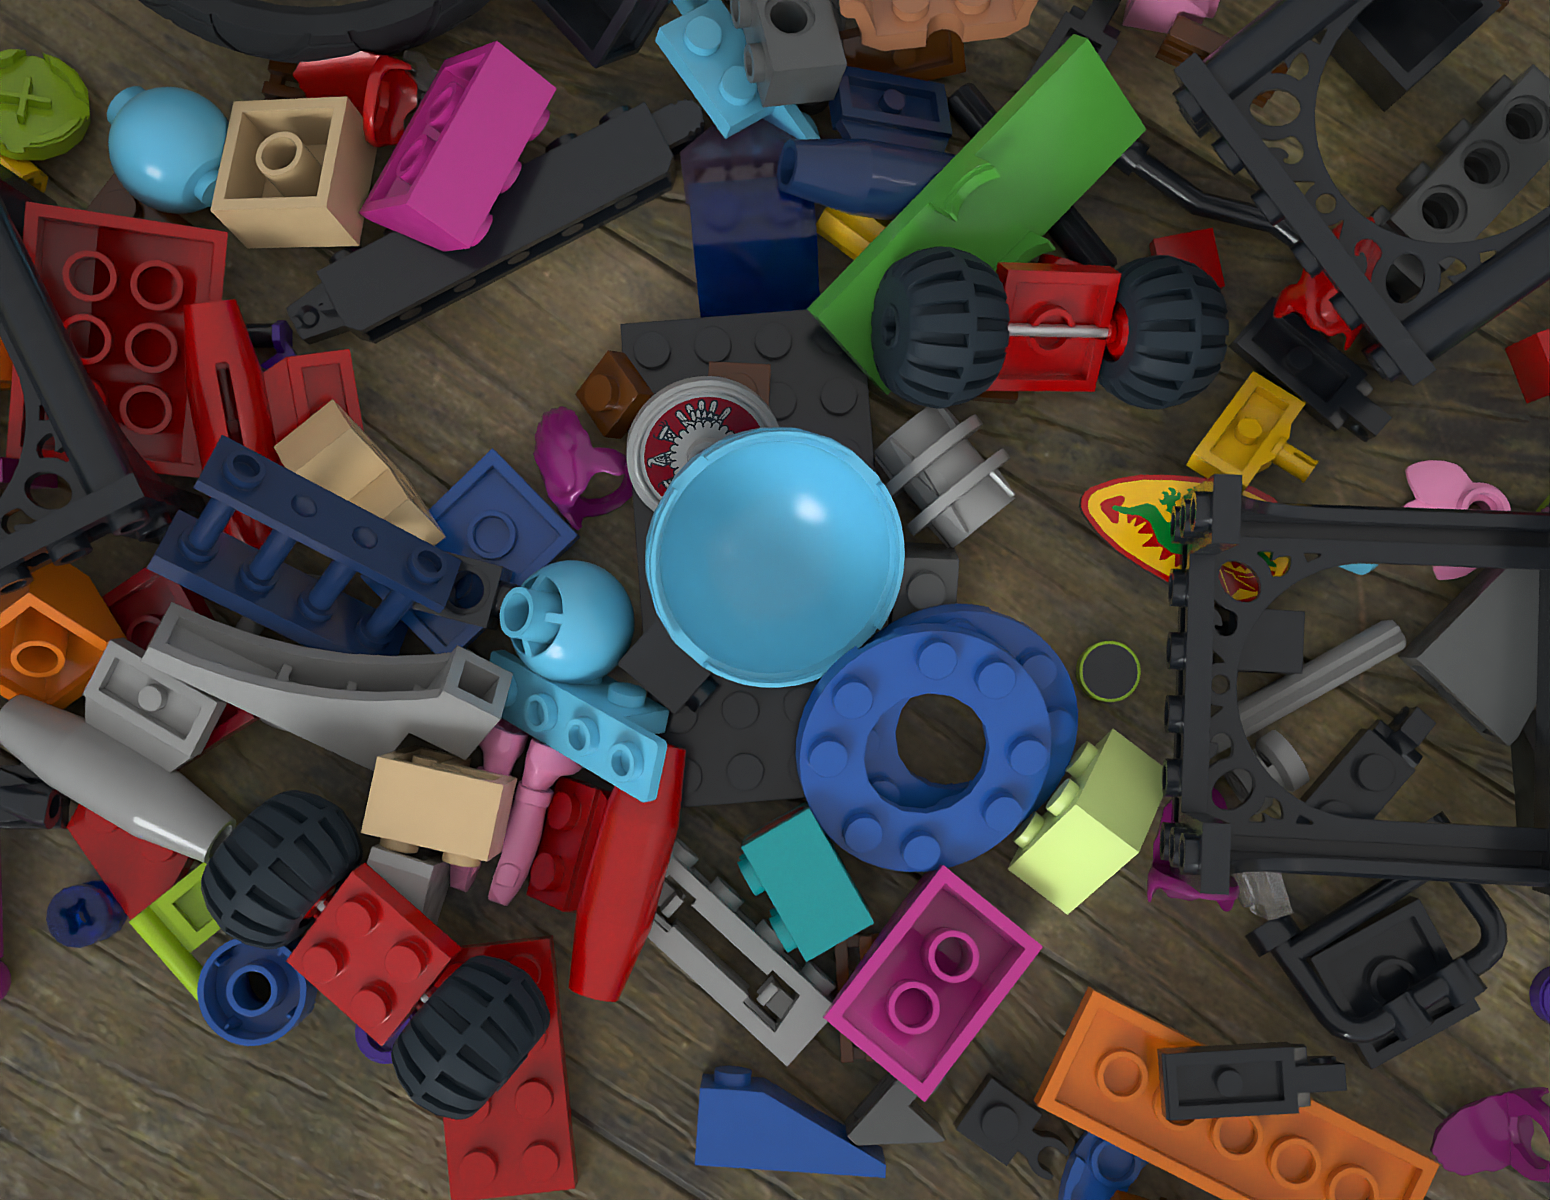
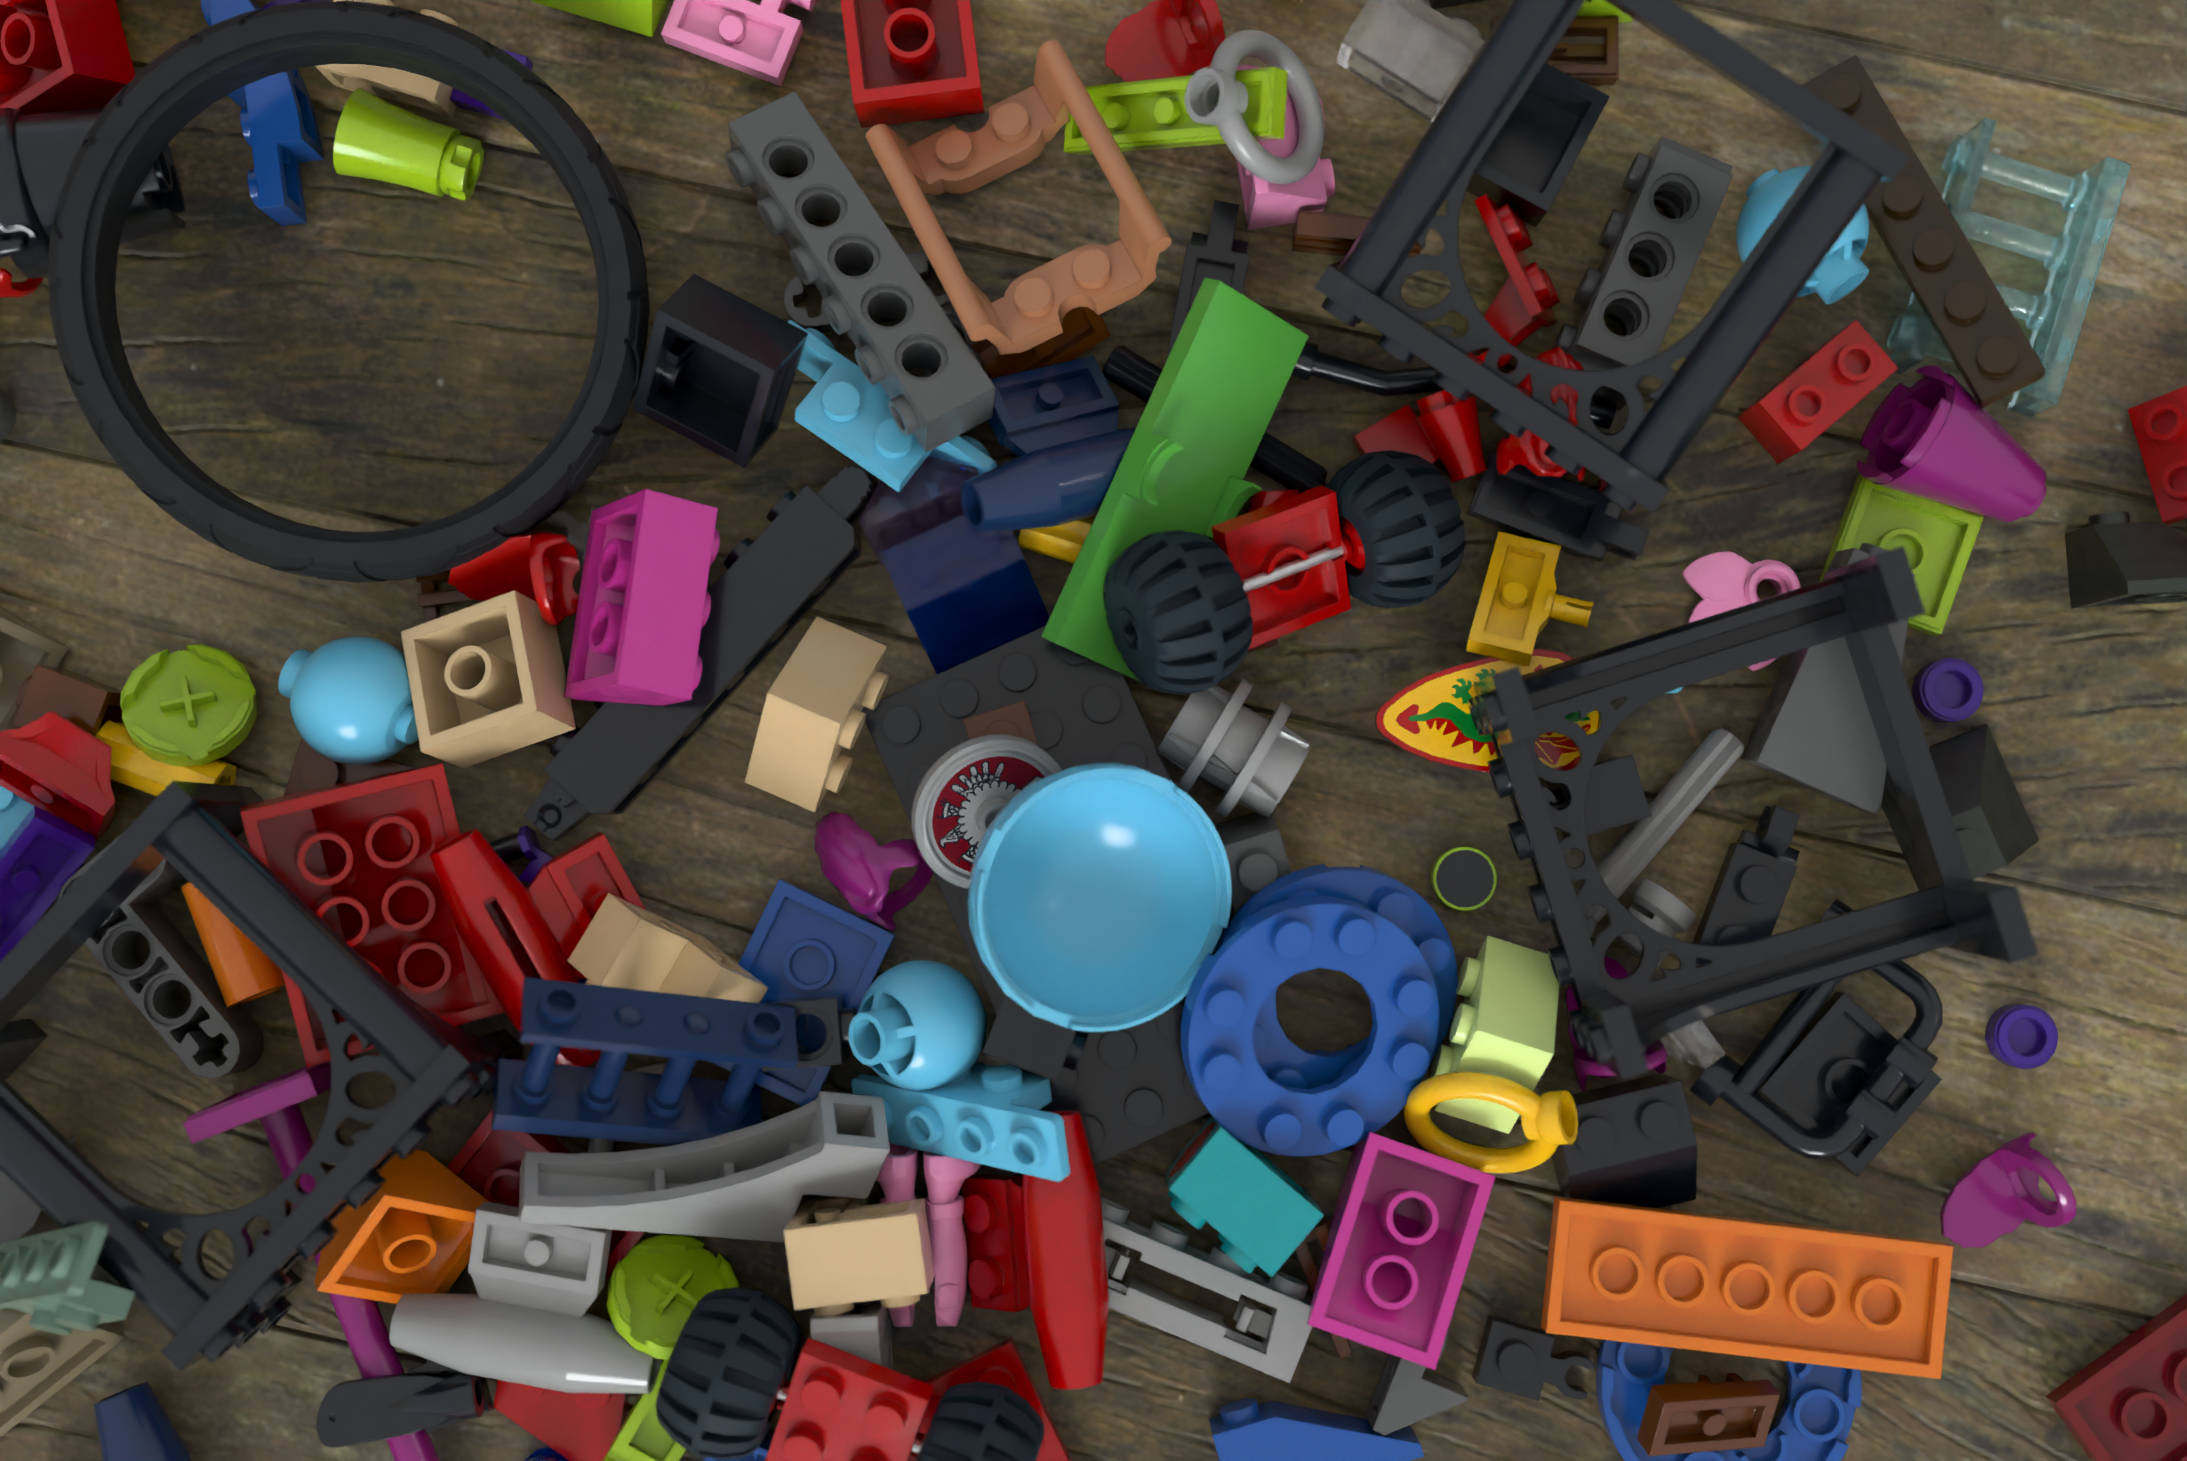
camera: 20 degrees left, 0 degrees up
reddish brown plate [575,350,654,439] -> none
black hinge [1157,1041,1347,1120] -> none
none -> lime tile [607,1234,739,1360]
none -> tan brick [745,616,889,813]
none -> yellow piece [1403,1072,1578,1173]
none -> red cone [1415,390,1488,483]
none -> red plate [1474,194,1561,369]
none -> black slope [1552,1073,1697,1208]

